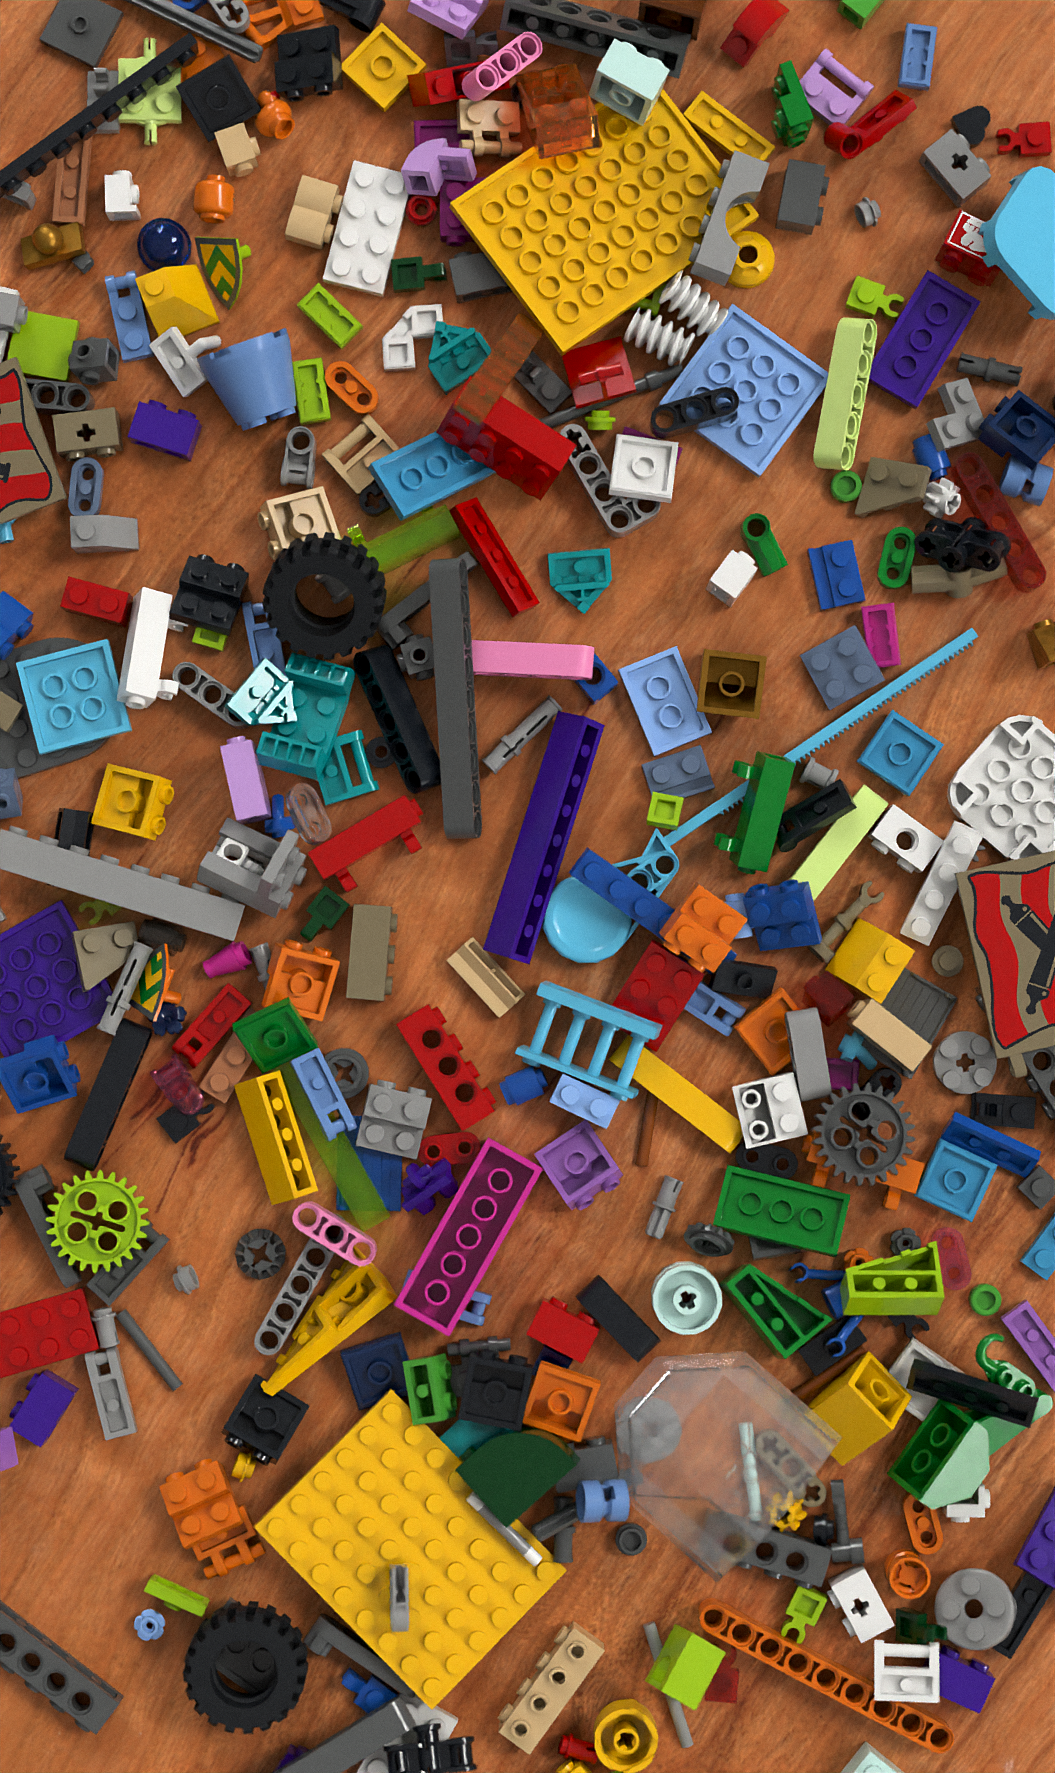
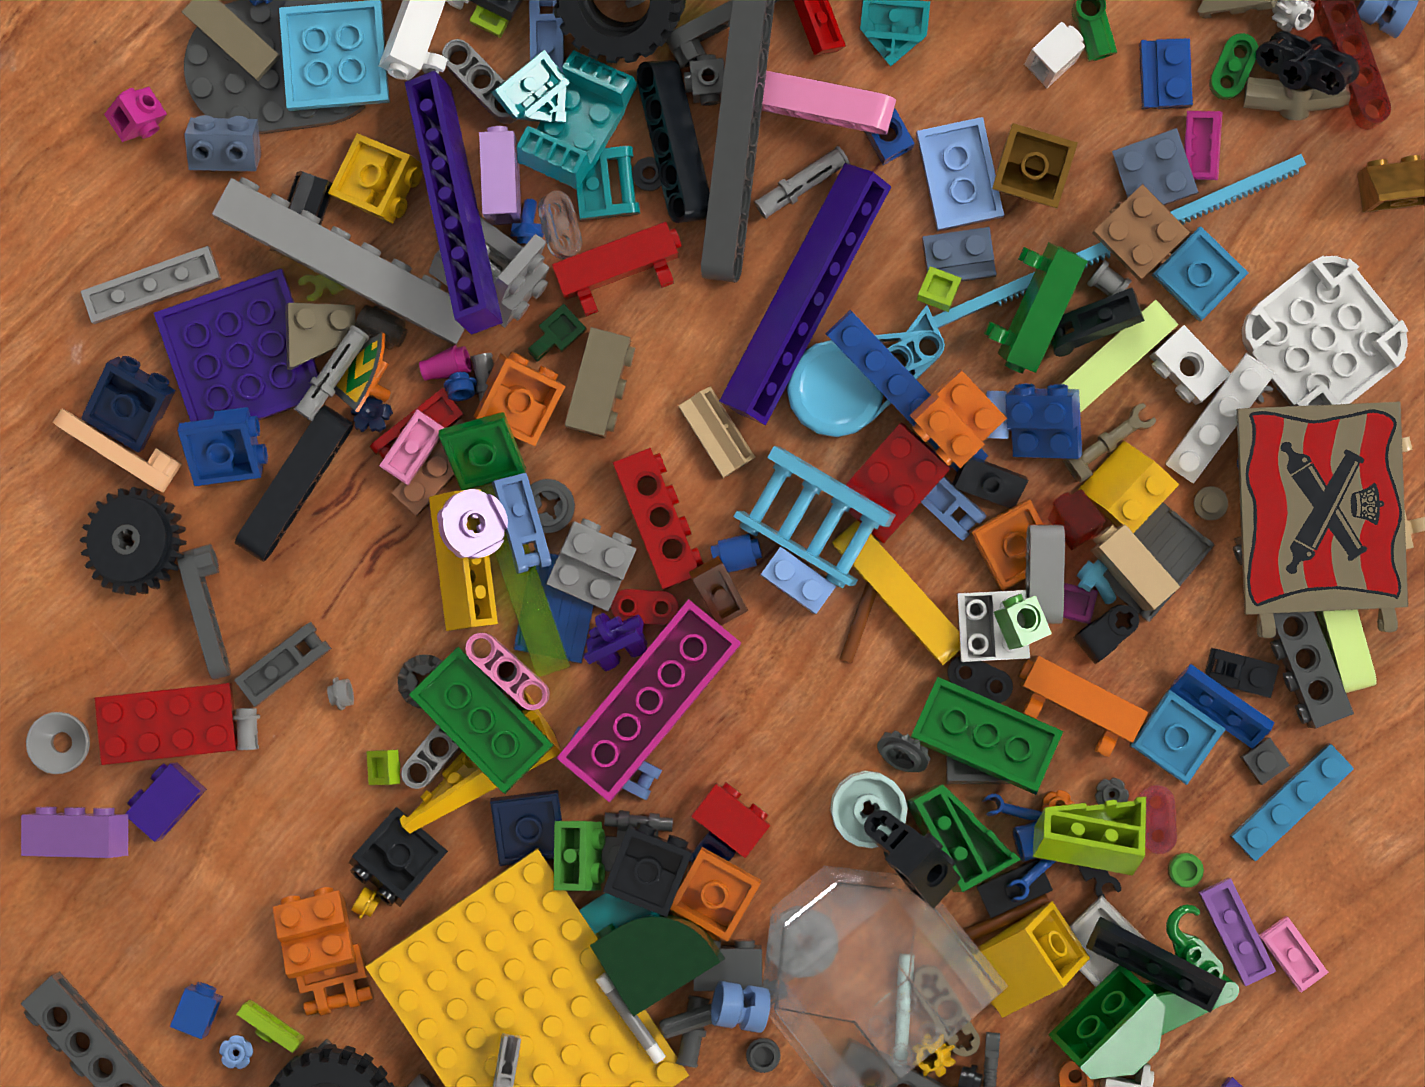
camera: 15 degrees right, 0 degrees up
lime gear [45,1170,150,1273] -> none
light grey plate [85,1345,138,1440] -> none
dark grey bar [116,1309,183,1391] -> none
clear pink piece [150,1053,204,1115] -> none
black plate [157,1090,215,1144] -> none
medium lavender plate [534,1119,624,1211] -> none
black beam [575,1275,661,1363] -> none
light grey axle [645,1175,684,1239] -> none
dark grey gear [811,1083,915,1186] -> none
light grey plate [932,1031,997,1094] -> none
none -> blue brick [170,982,223,1039]
none -> lime plate [367,750,400,785]
none -> bright pink plate [379,410,444,486]
none -> dark purple brick [405,70,503,335]
none -> green plate [409,647,554,794]
none -> plate [437,489,508,559]
none -> blue plate [443,372,477,401]
none -> reddish brown plate [689,556,748,626]
none -> black brick [864,810,961,909]
none -> bright green brick [993,593,1052,650]
none -> medium nougat plate [1092,184,1190,281]

